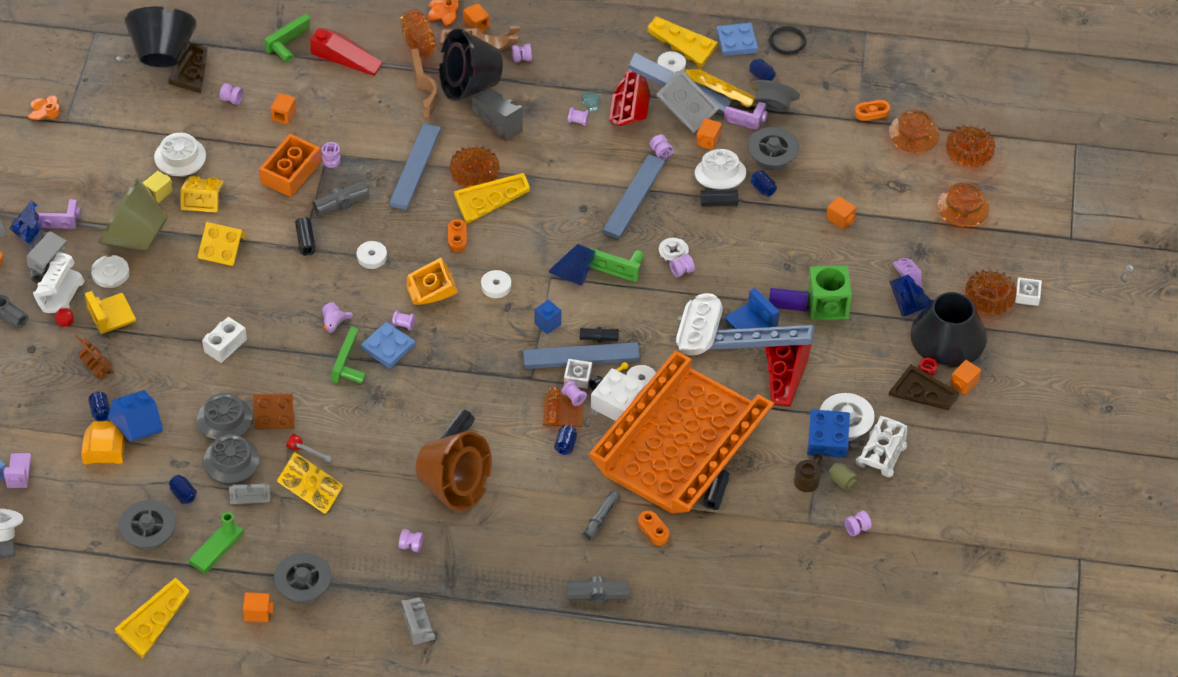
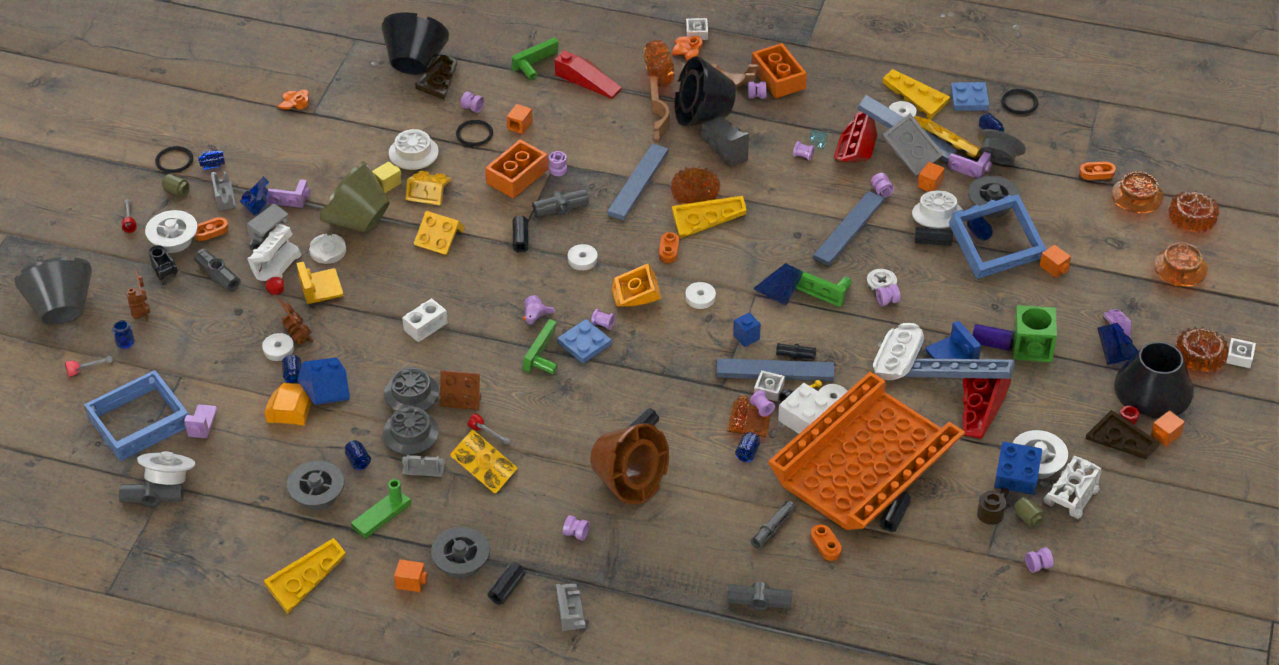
camera: 10 degrees right, 5 degrees down
orange brick [463,3,490,32] -> none
none -> white piece [262,333,294,361]
none -> black tyre [456,120,493,146]
none -> black axle [488,562,526,605]
none -> orange brick [752,43,807,99]
none -> medium blue window [949,194,1047,279]

